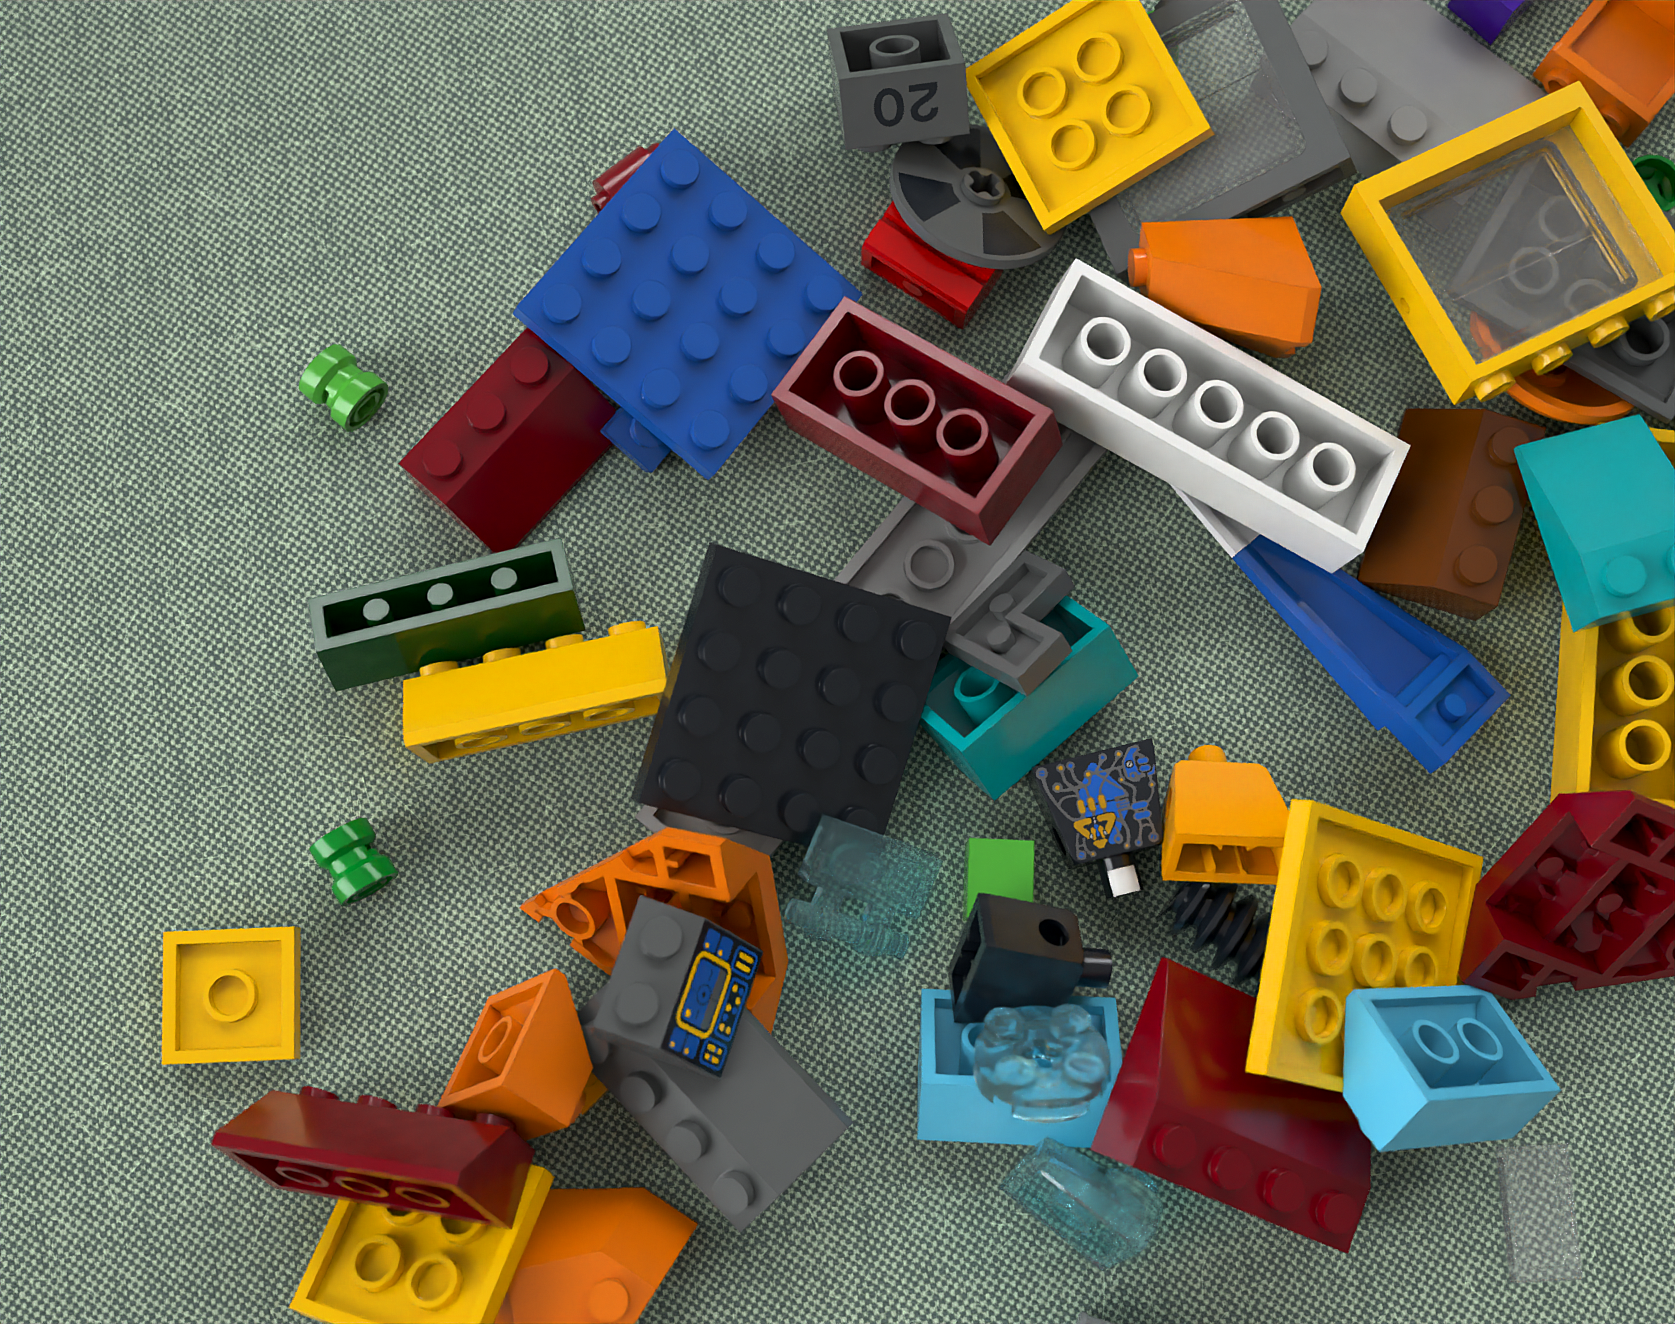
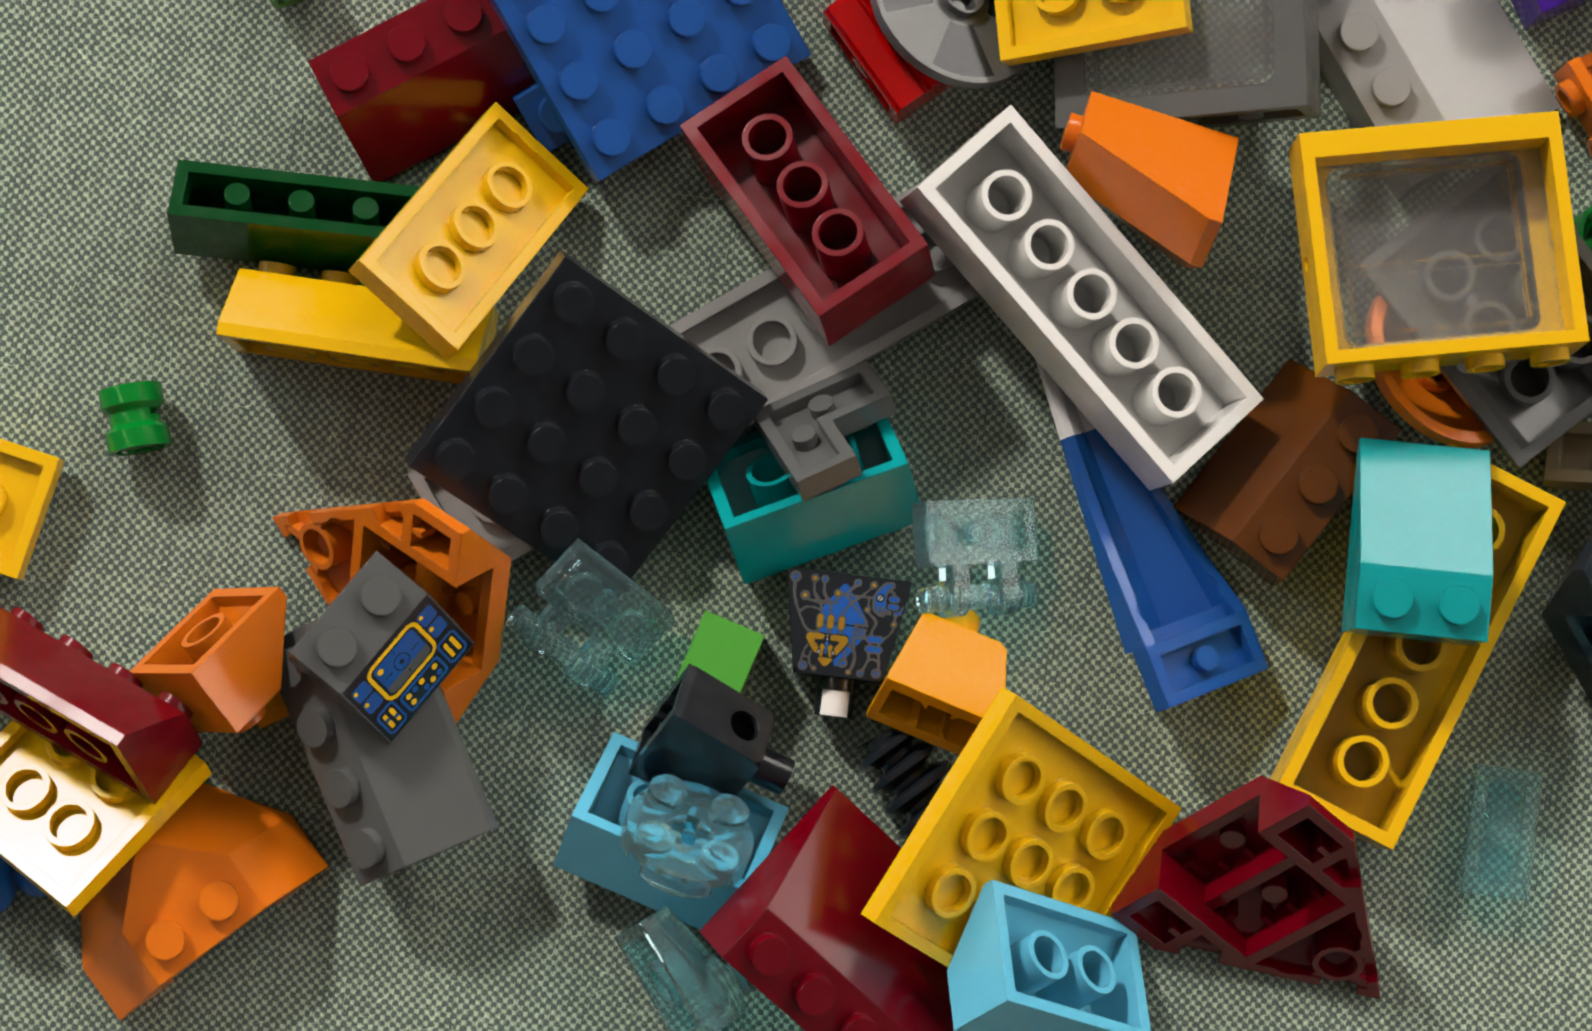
camera: 20 degrees right, 5 degrees up
none -> yellow plate [348,102,589,360]
none -> clear light blue plate [911,497,1039,618]

